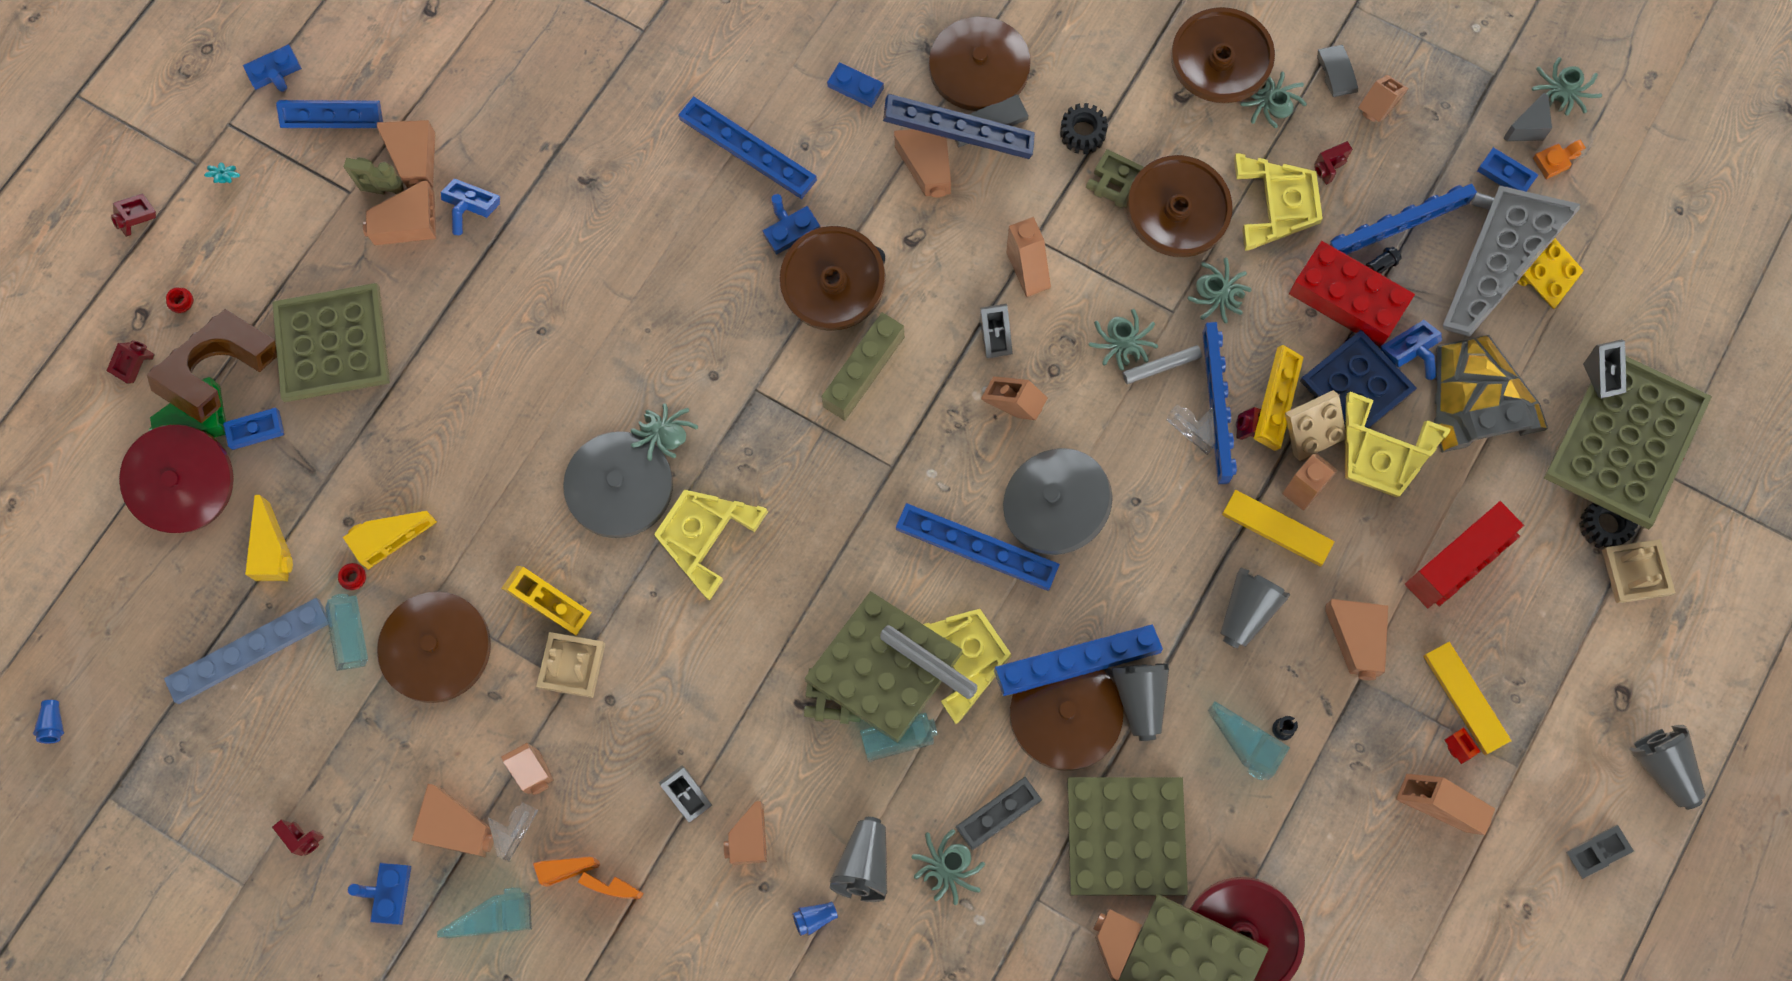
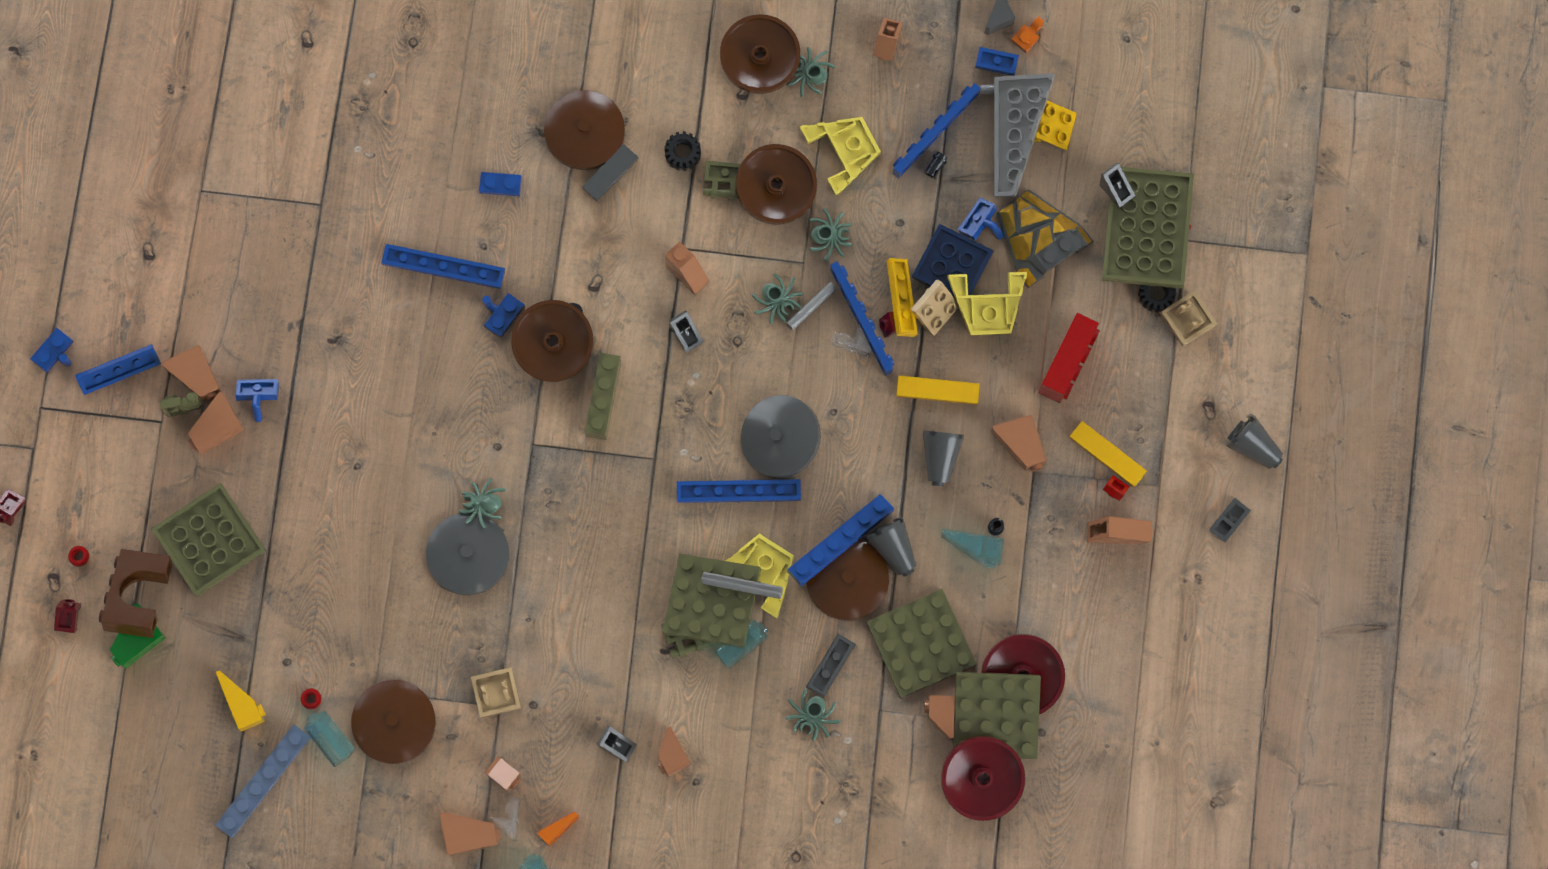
camera: 30 degrees left, 5 degrees up
dark red dish [119,425,234,533] -> none
teal plant [204,162,240,183] -> none
blue plate [223,407,285,450] -> none
yellow slope [343,511,437,570] -> none
yellow slope [501,566,592,635] -> none
orange slope [578,872,644,899] -> none
light yellow wing [654,490,768,601] -> none
blue cone [792,901,838,936] -> none
dark grey cone [830,816,887,902] -> none
dark blue plate [883,94,1035,159] -> none
nougat slope [894,129,951,198] -> none
nougat slope [981,376,1048,420] -> none
nougat slope [1282,453,1338,511] -> none
red brick [1289,240,1415,348] -> none
dark red bracket [1314,141,1353,185] -> none
dark grey slope [1317,45,1358,97] -> none

